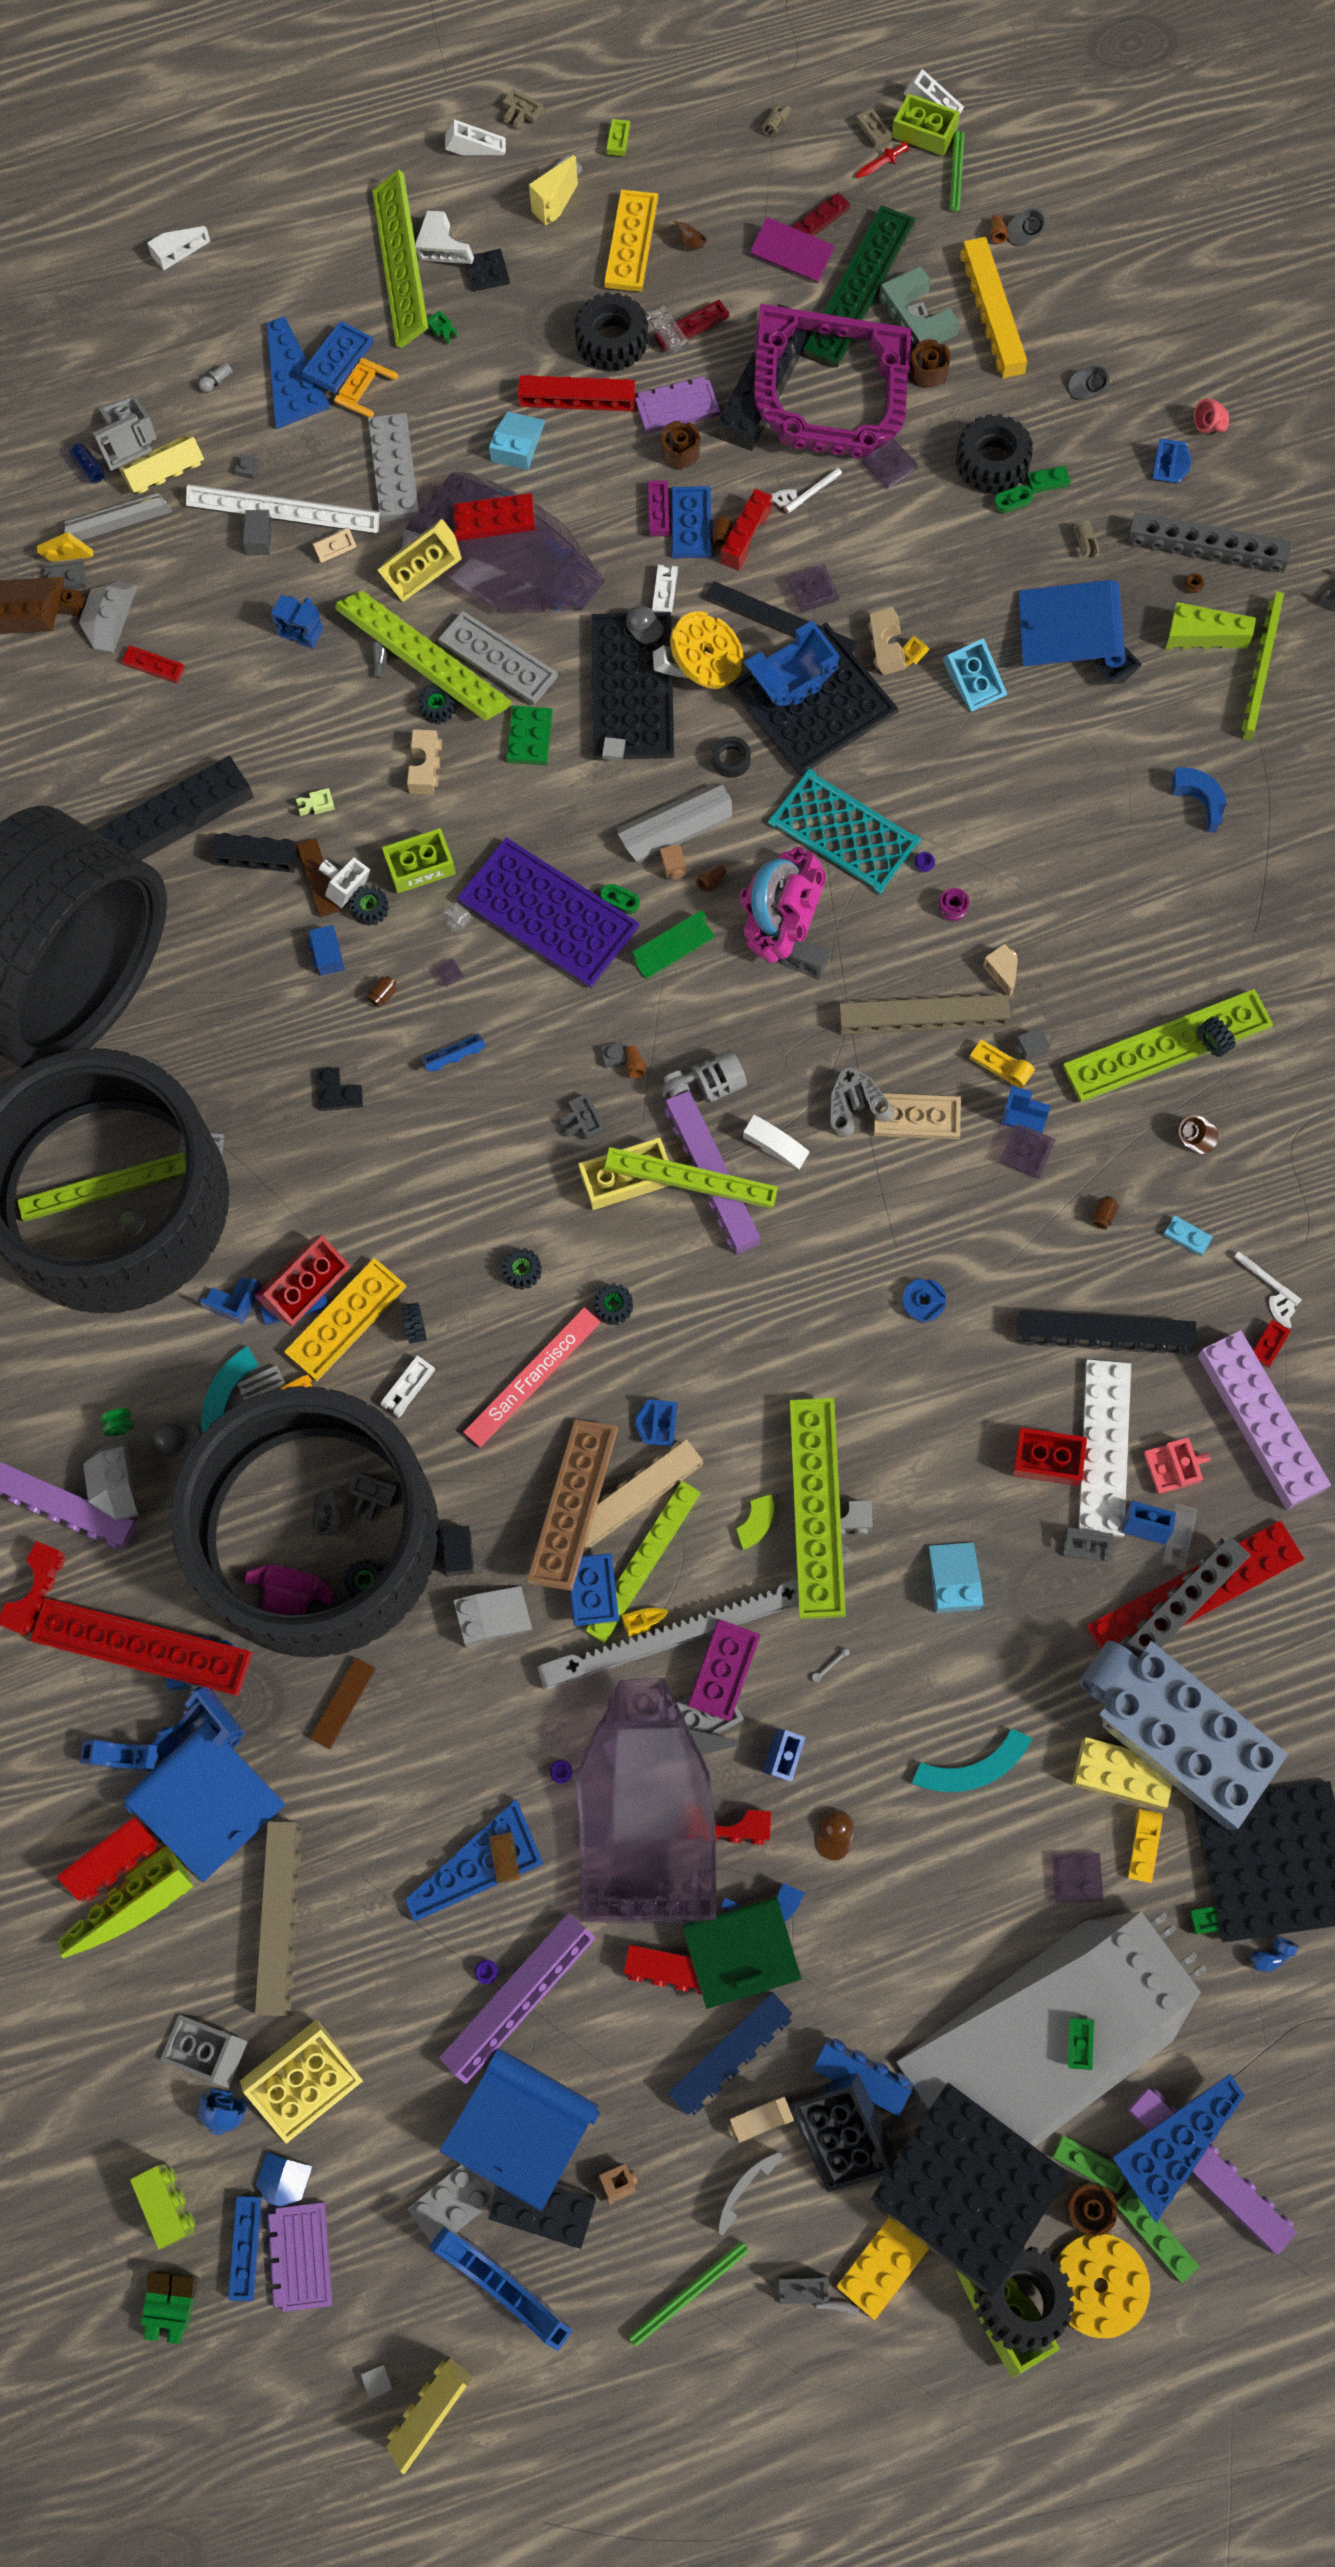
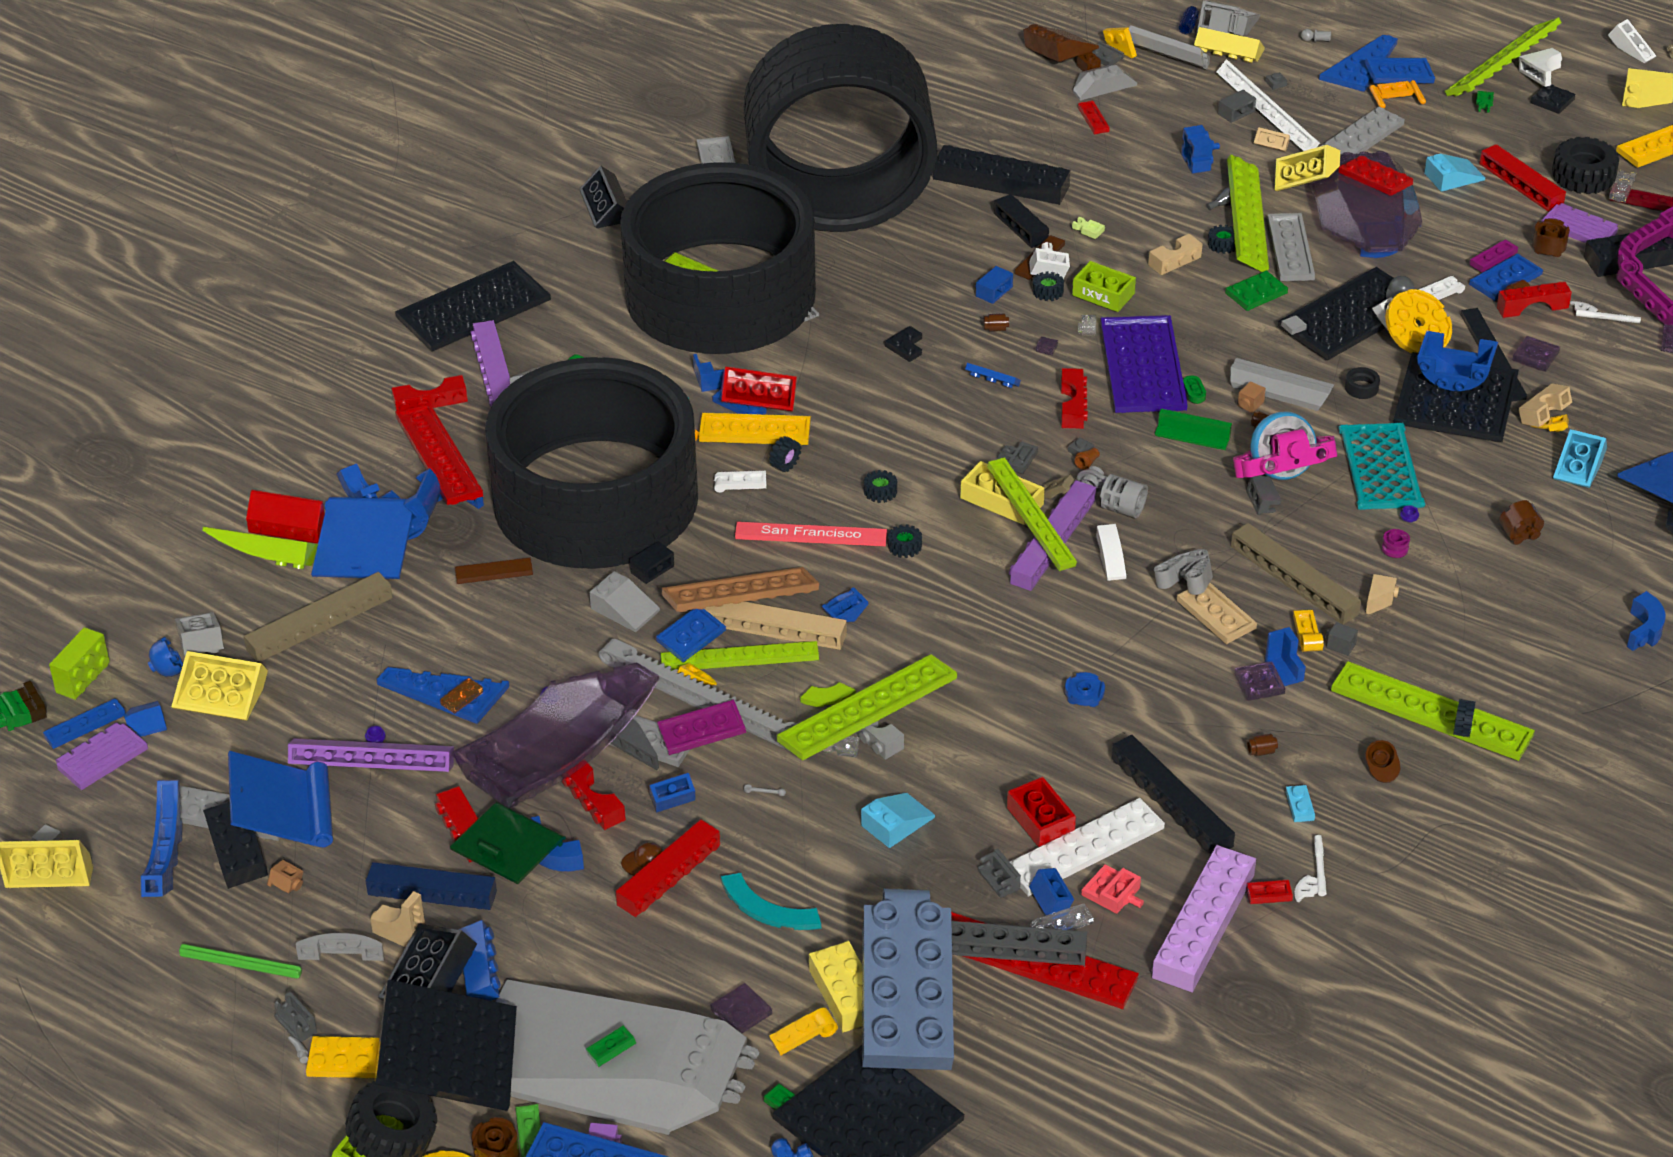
camera: 50 degrees right, 30 degrees down
none -> red brick [616,820,720,918]
none -> dark tan plate [1042,474,1074,499]
none -> red arch [1061,368,1088,429]
none -> reddish brown brick [1499,500,1544,545]

